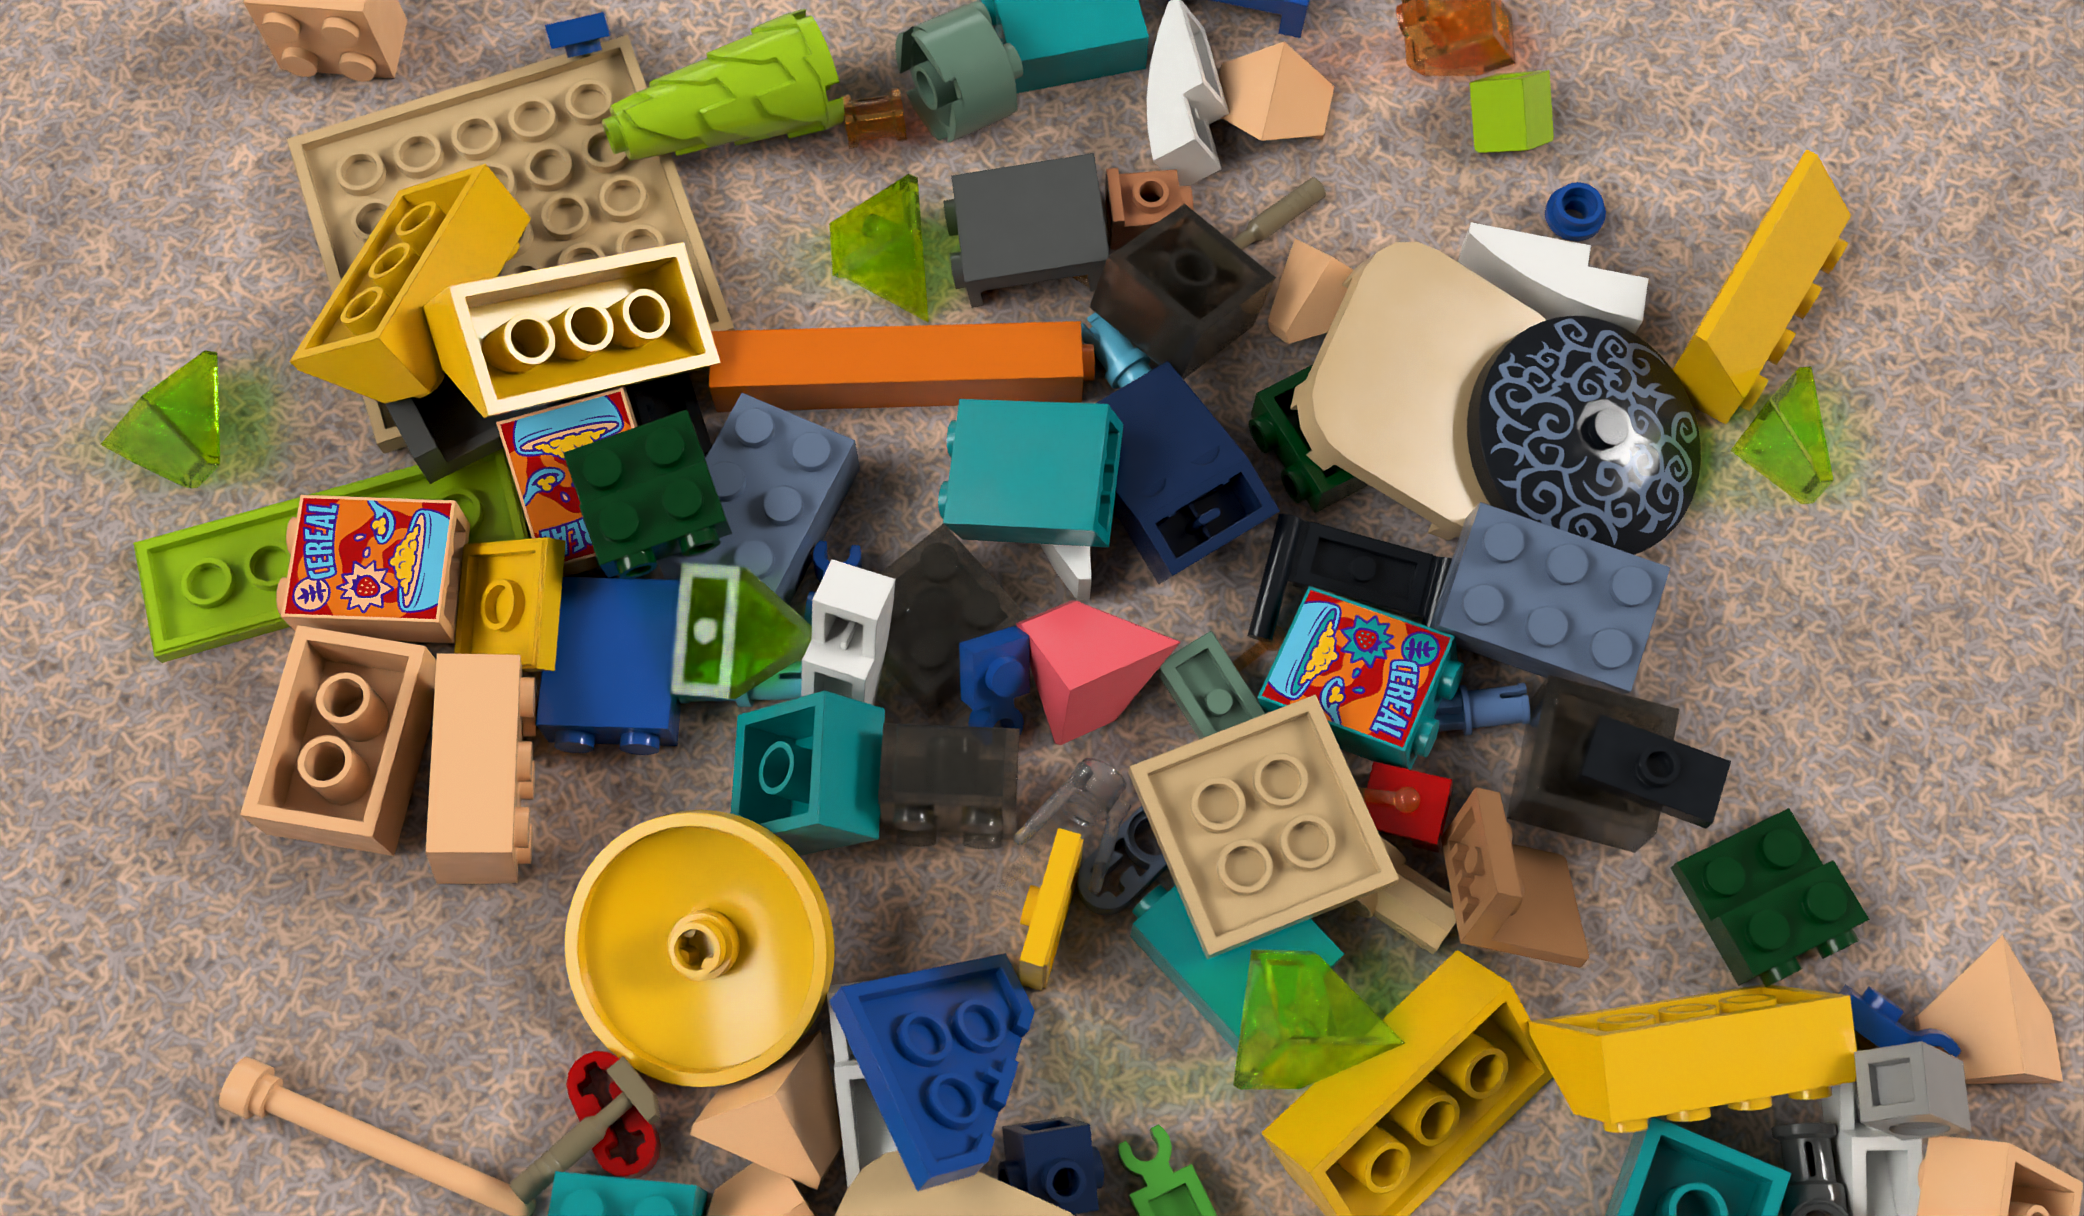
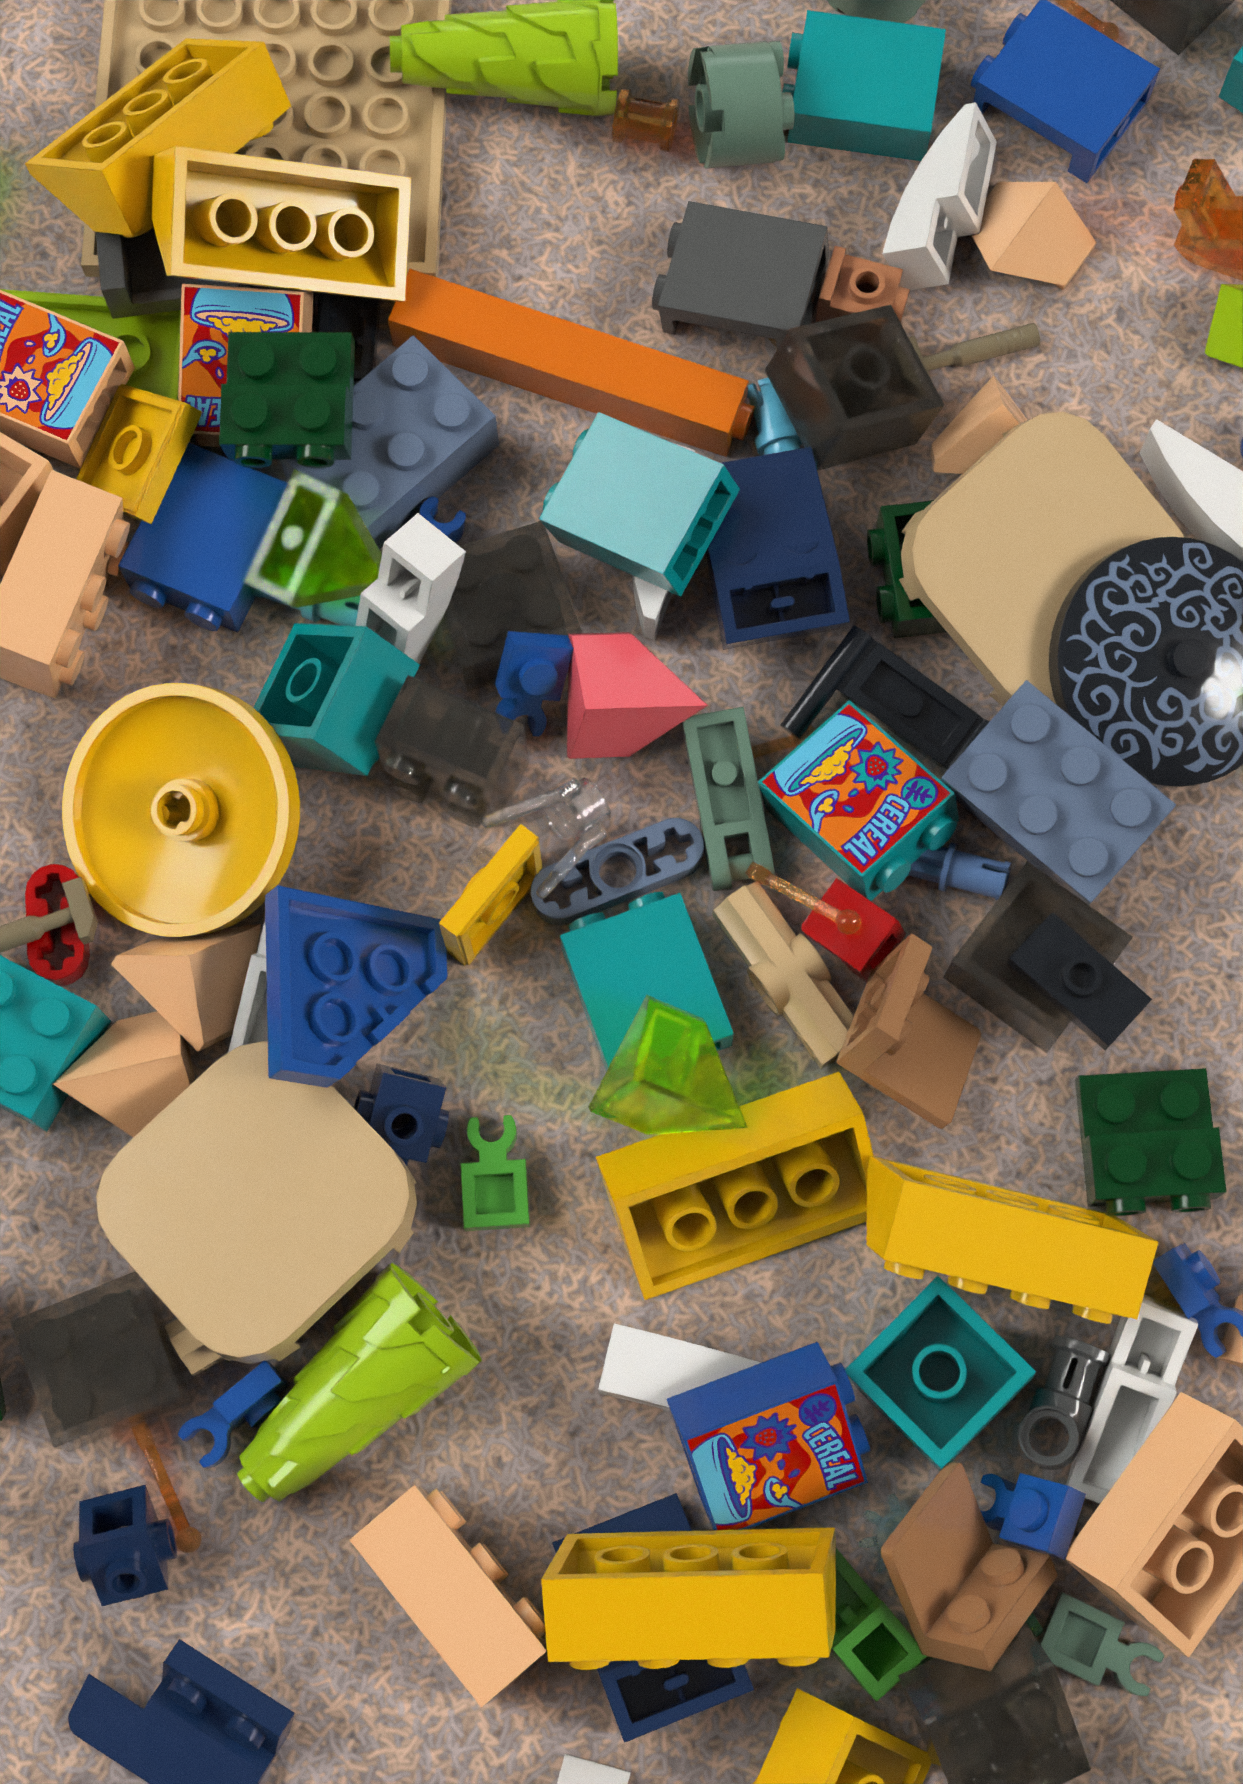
camera: 25 degrees right, 5 degrees up
clear neon green slope [829,174,929,323] -> none
tan plate [1129,695,1399,960] -> none
light grey brick [1854,1041,1971,1141] -> none

